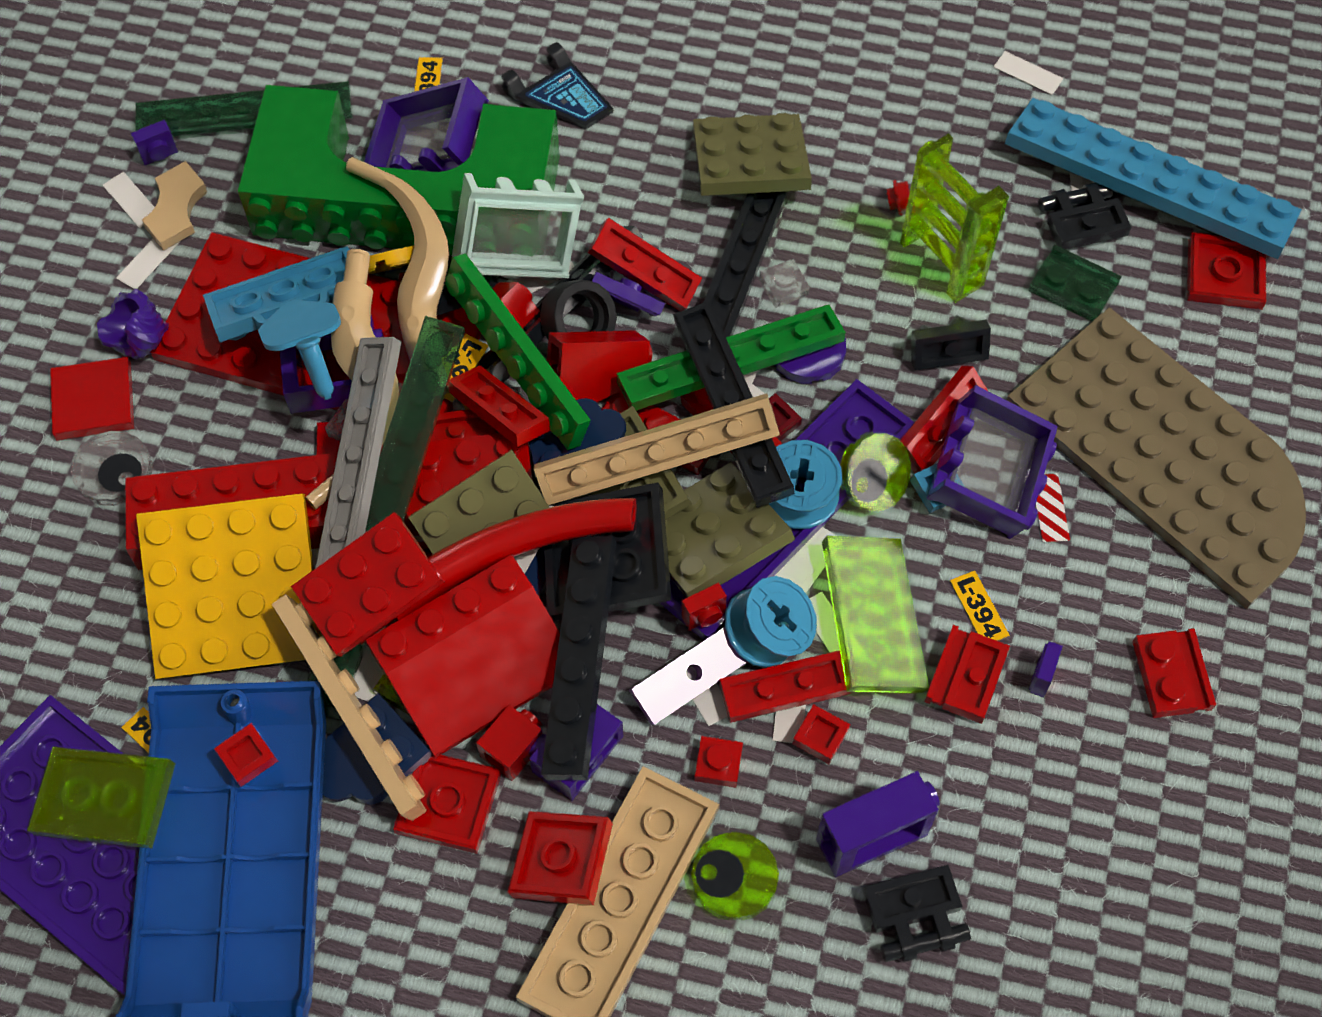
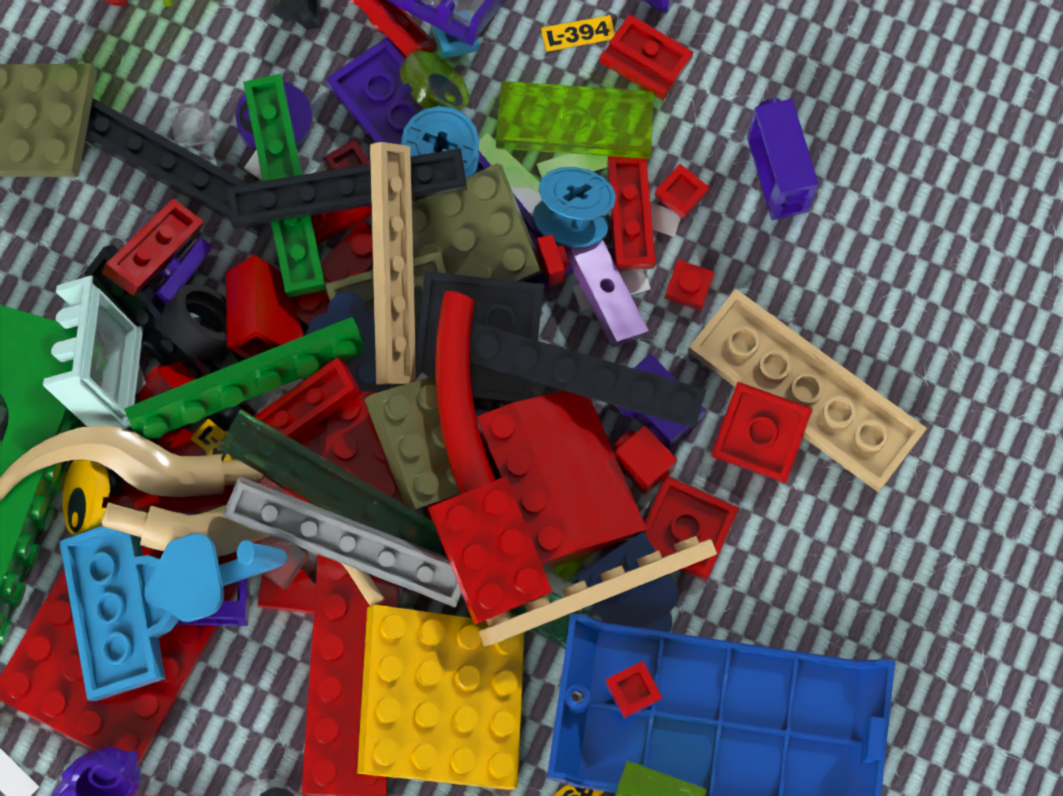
camera: 85 degrees left, 10 degrees up
clear neon green tile [691,832,779,920] -> none
black plate [863,865,971,962] -> none

